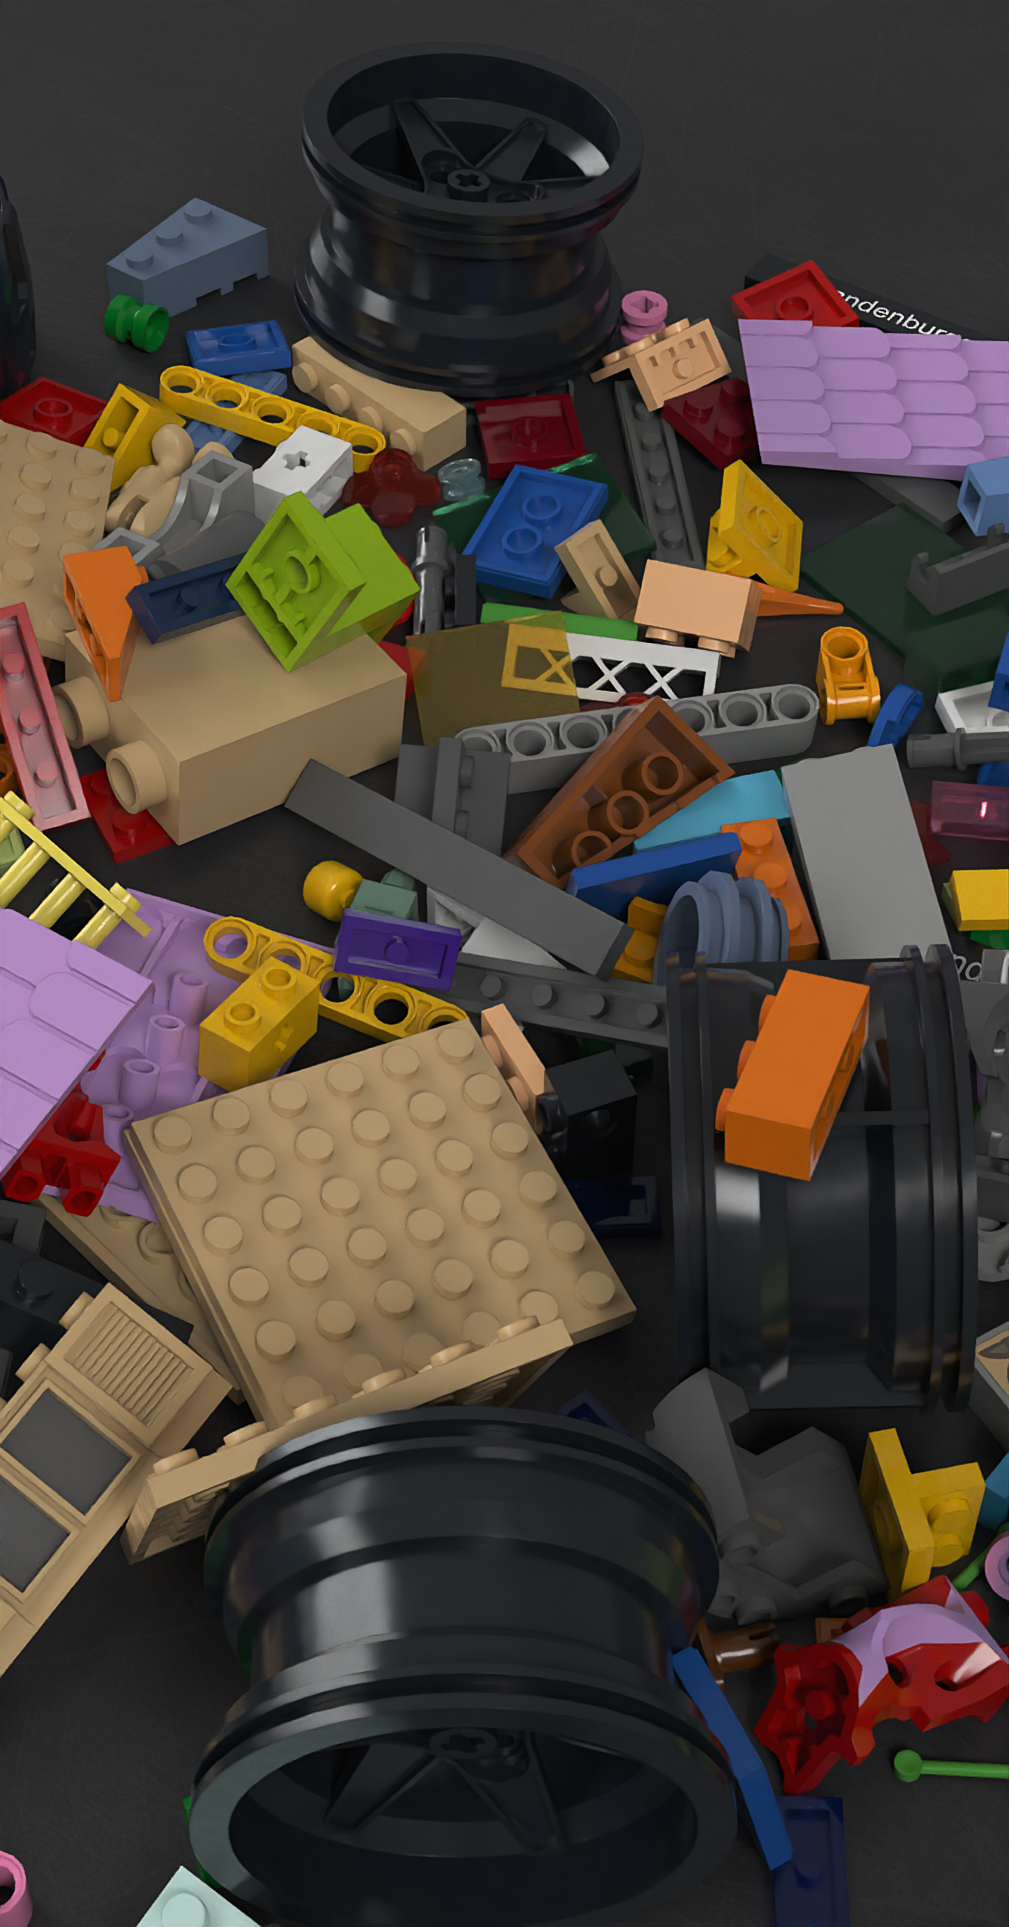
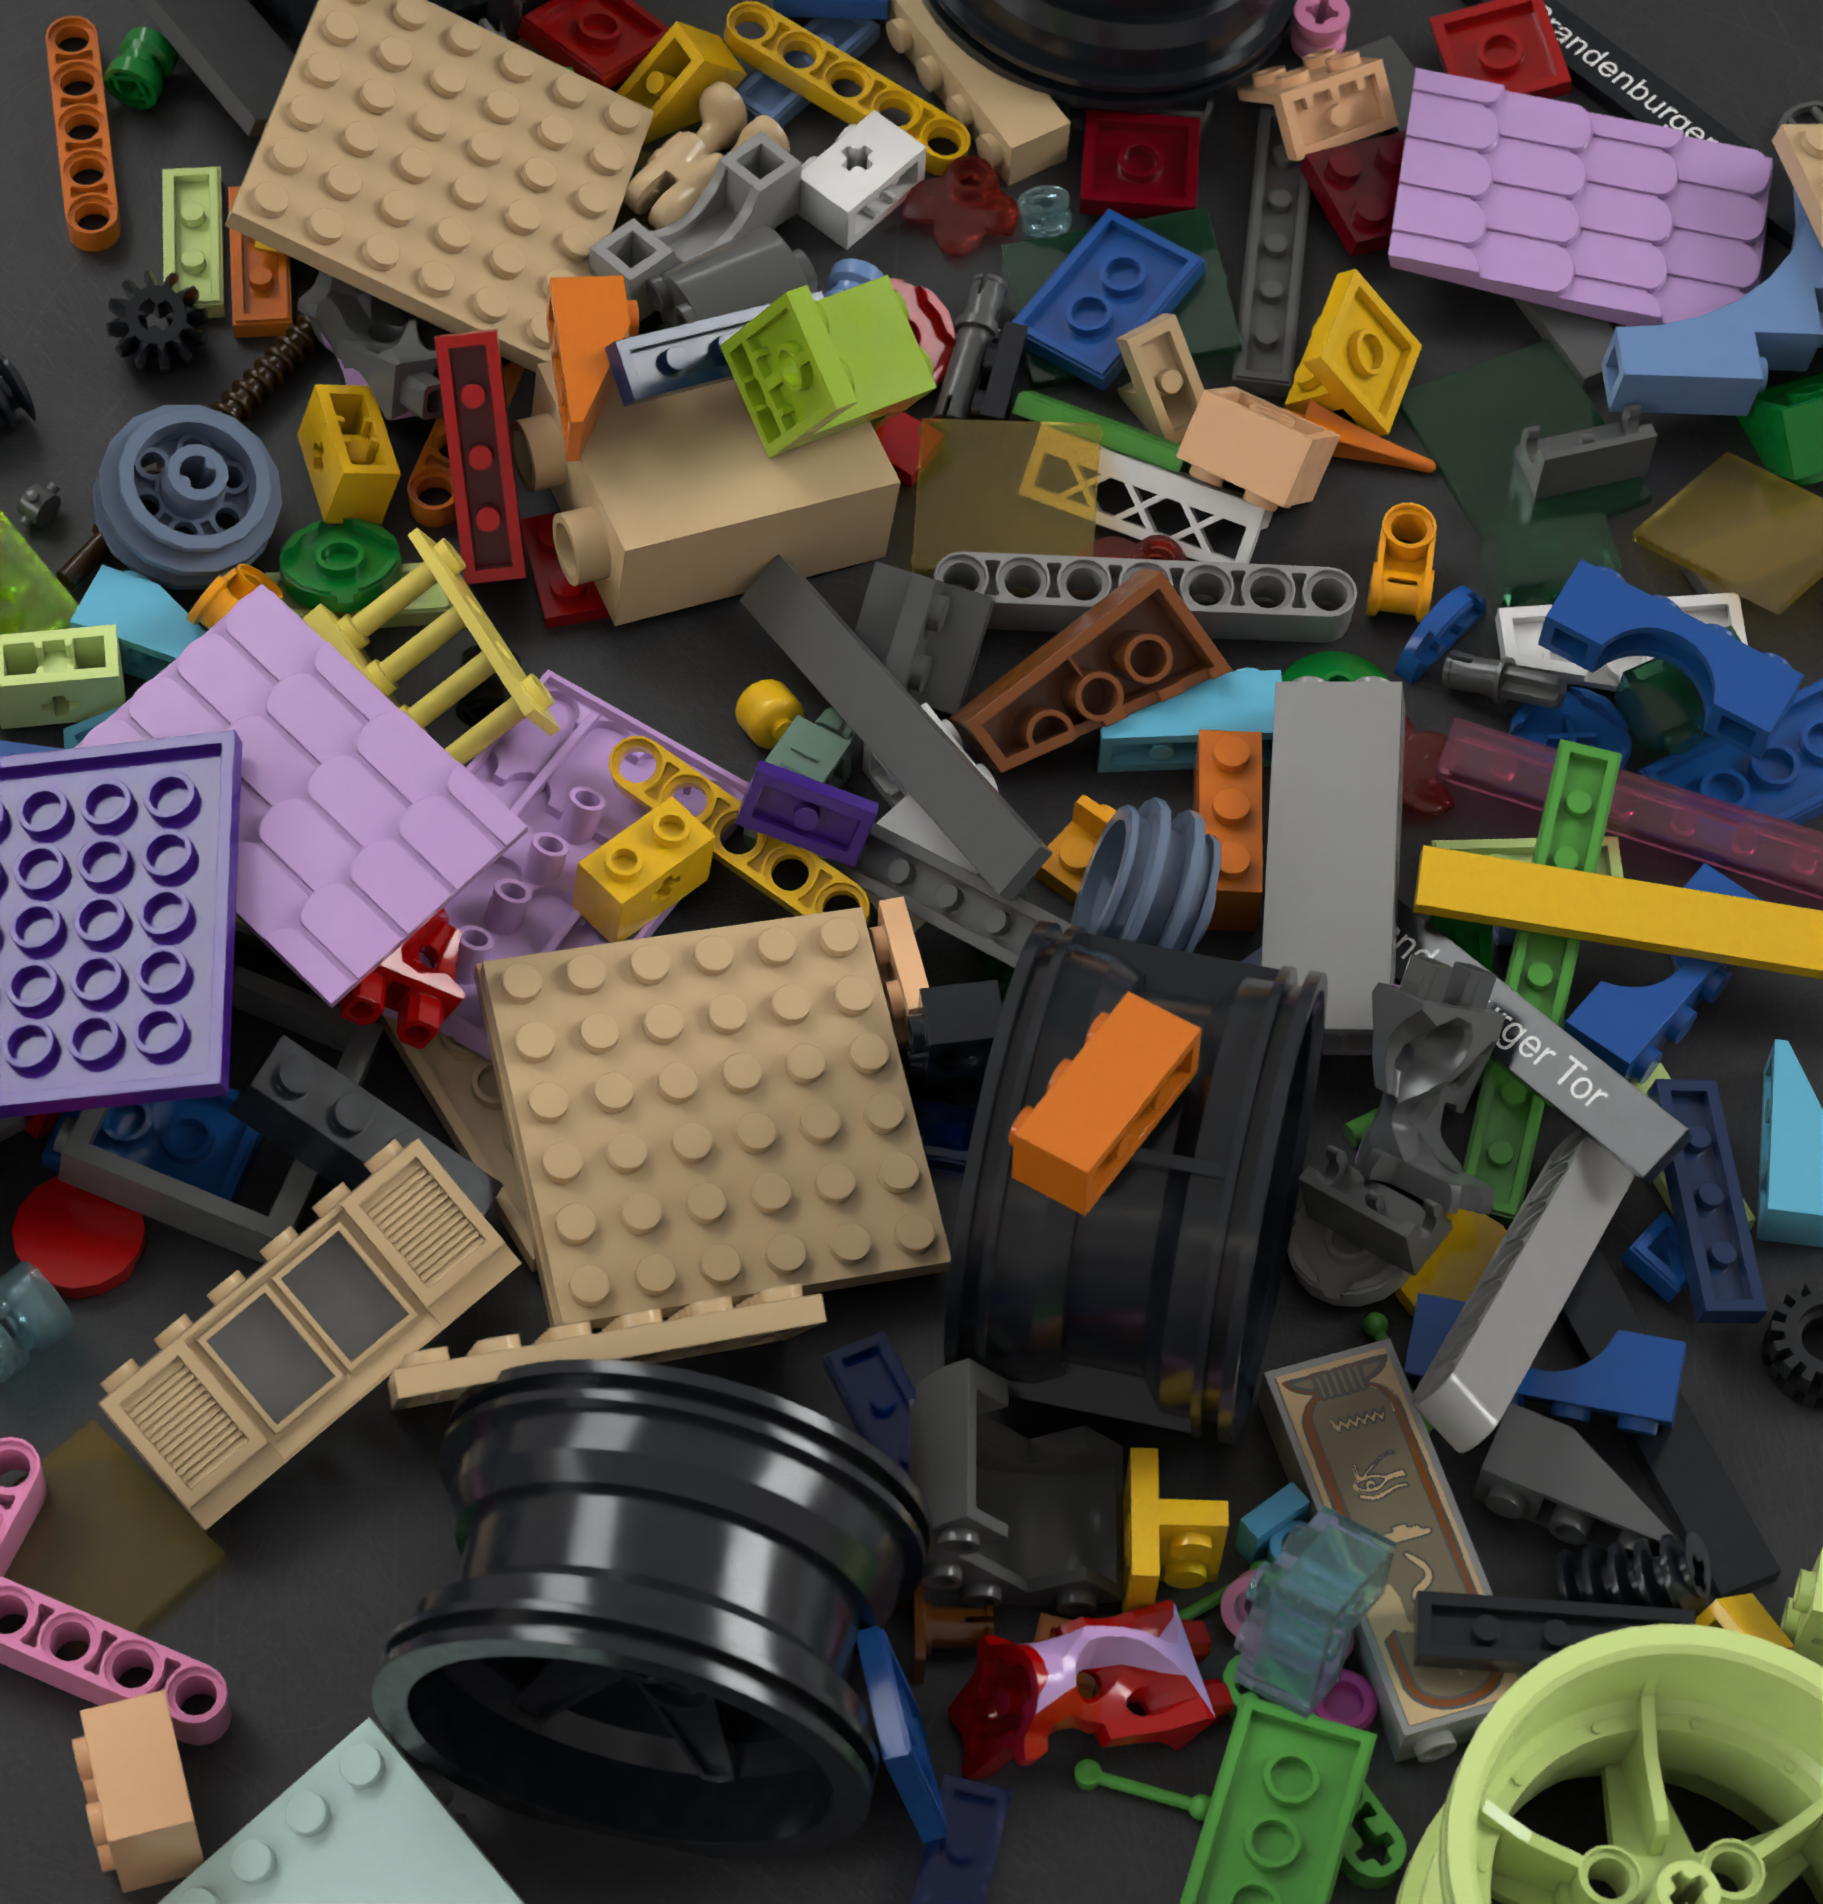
camera: 10 degrees right, 10 degrees up
blue tile [565,832,742,921] -> none

